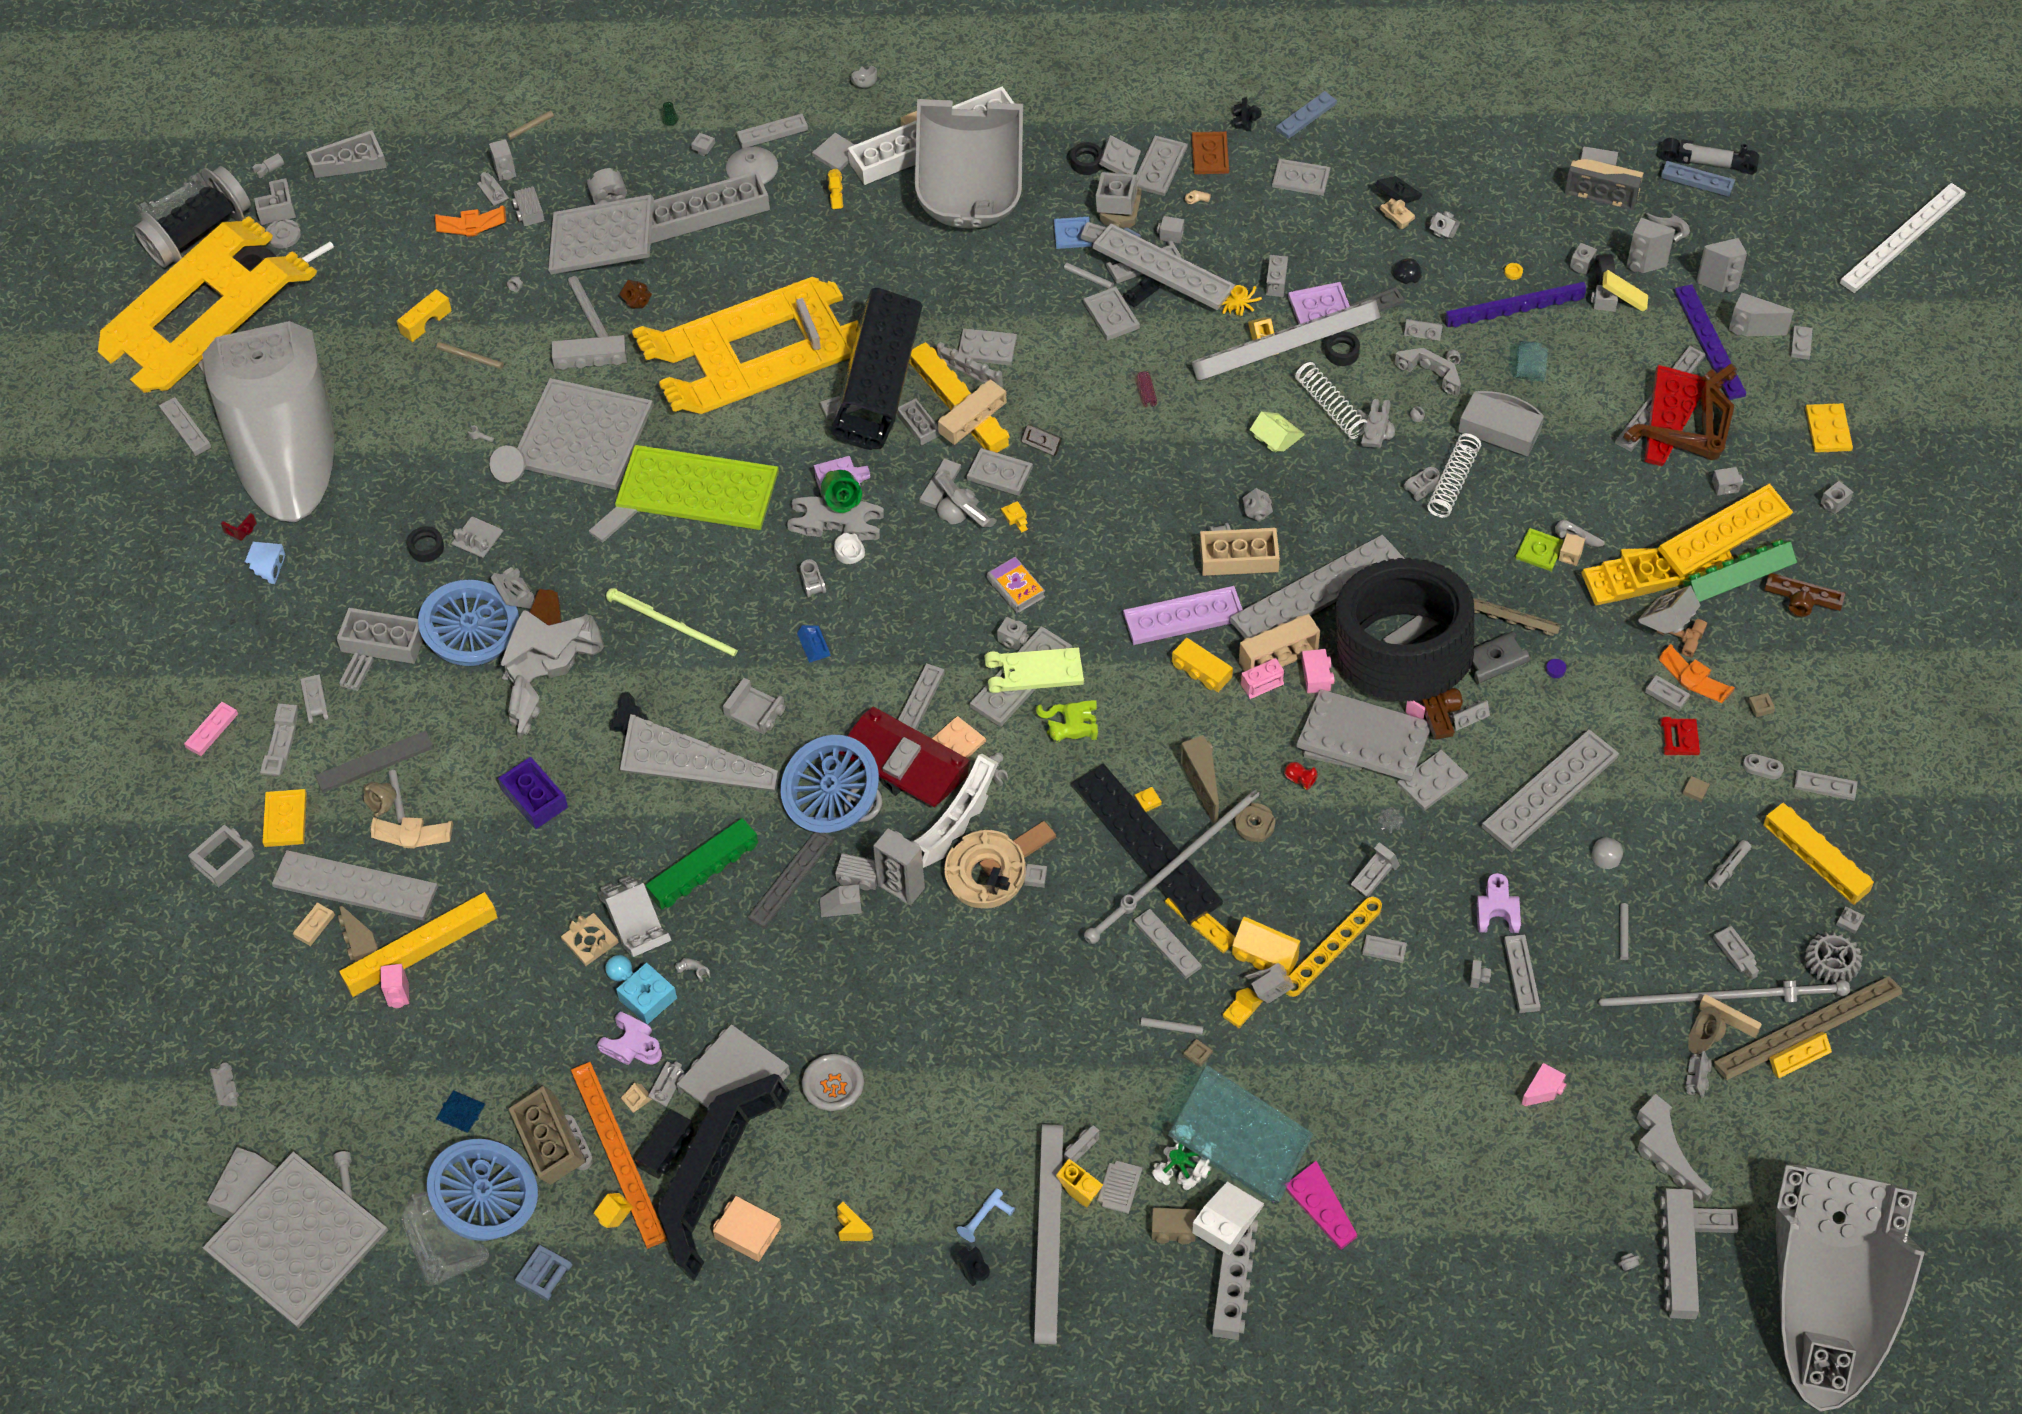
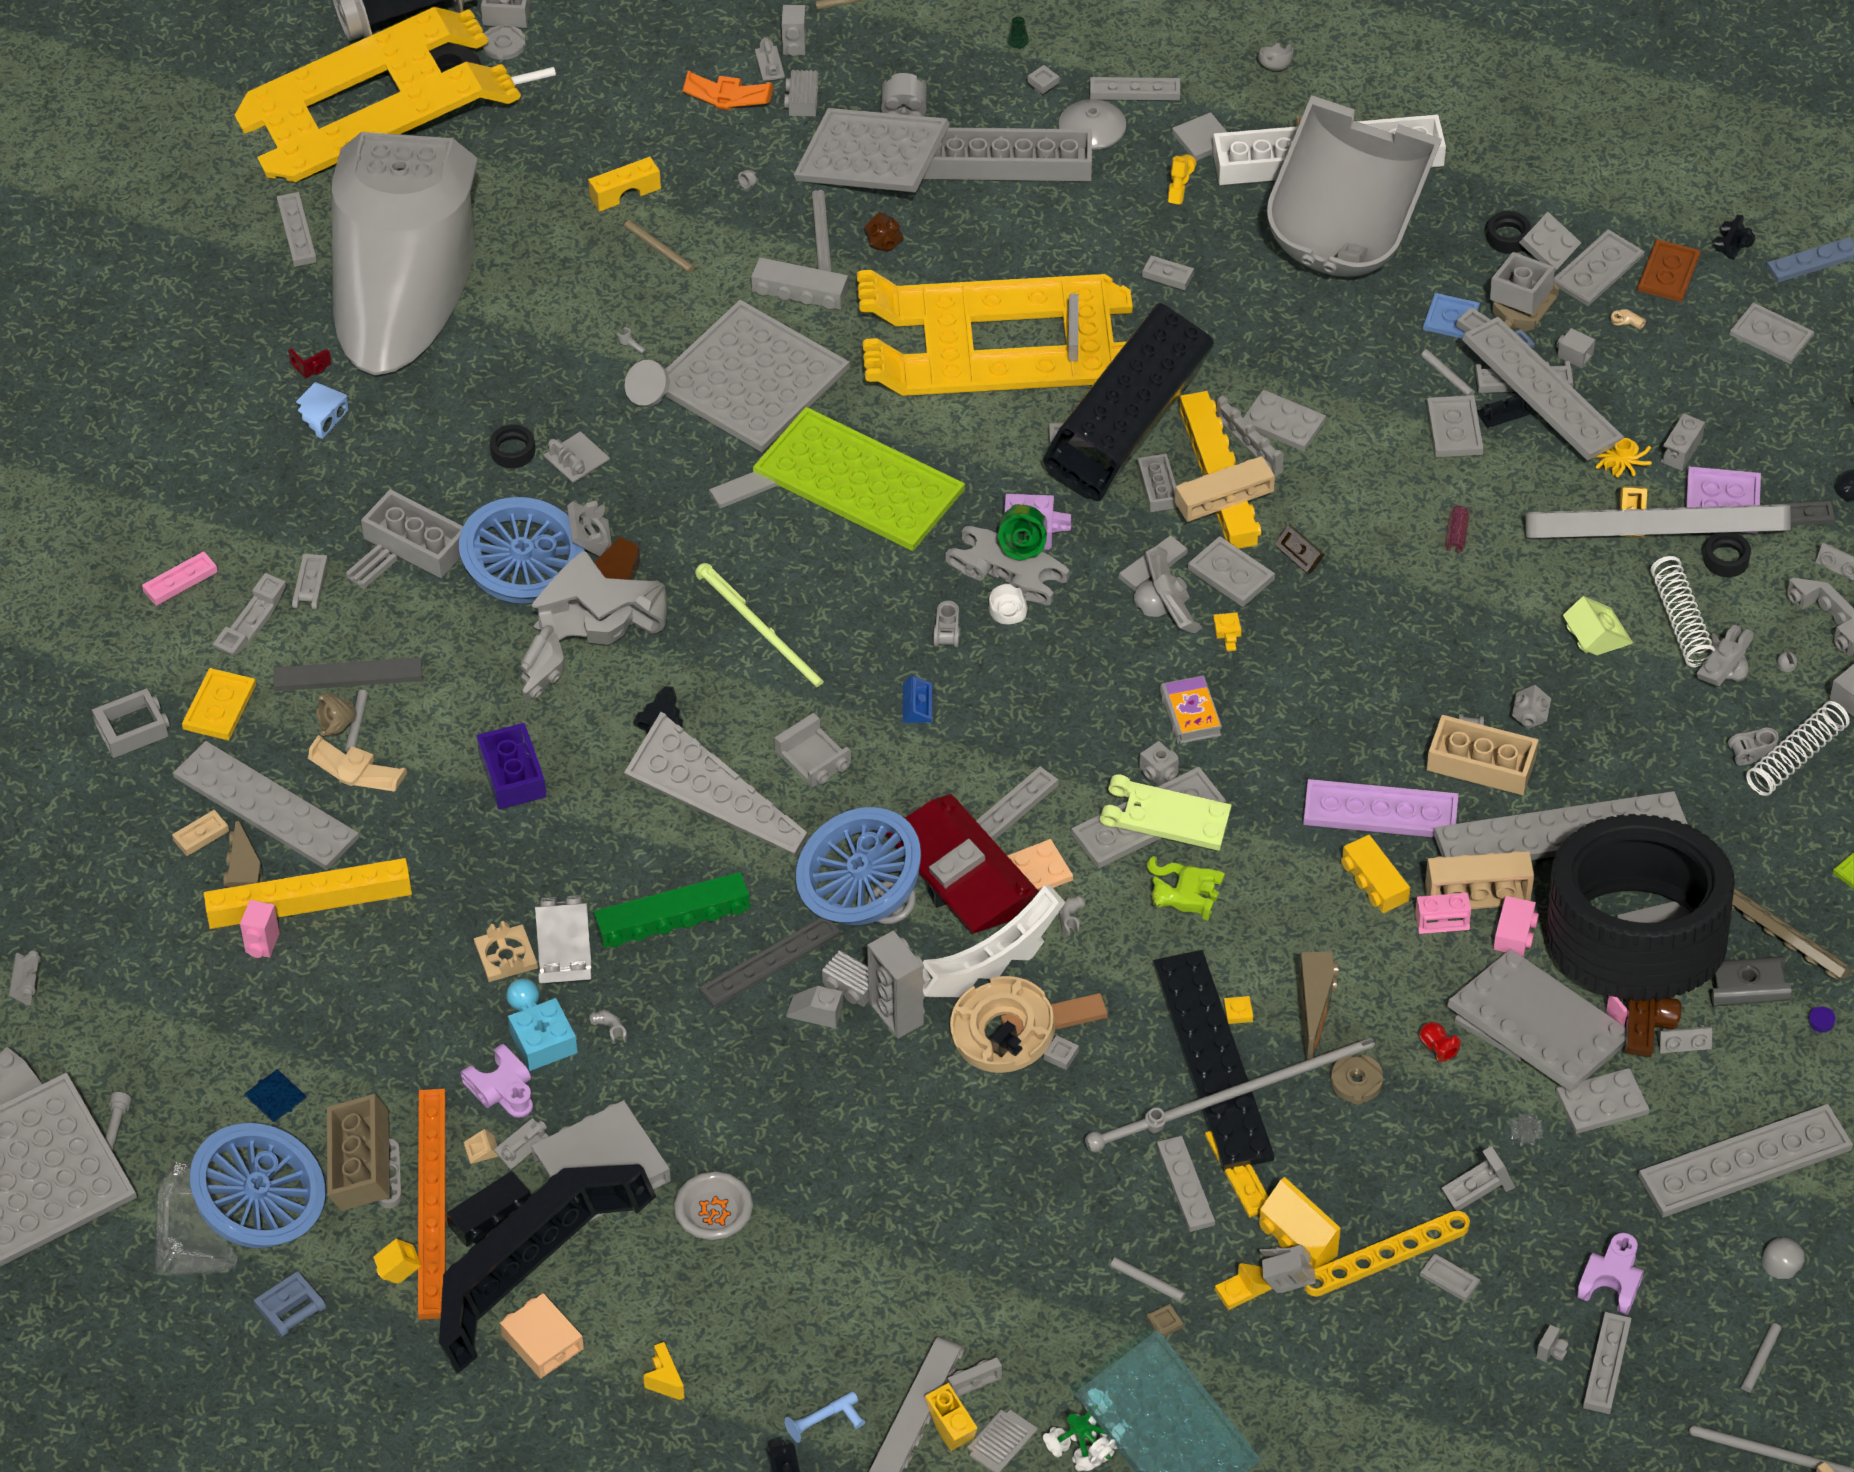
camera: 20 degrees right, 5 degrees down
none -> light grey plate [1142,255,1194,290]

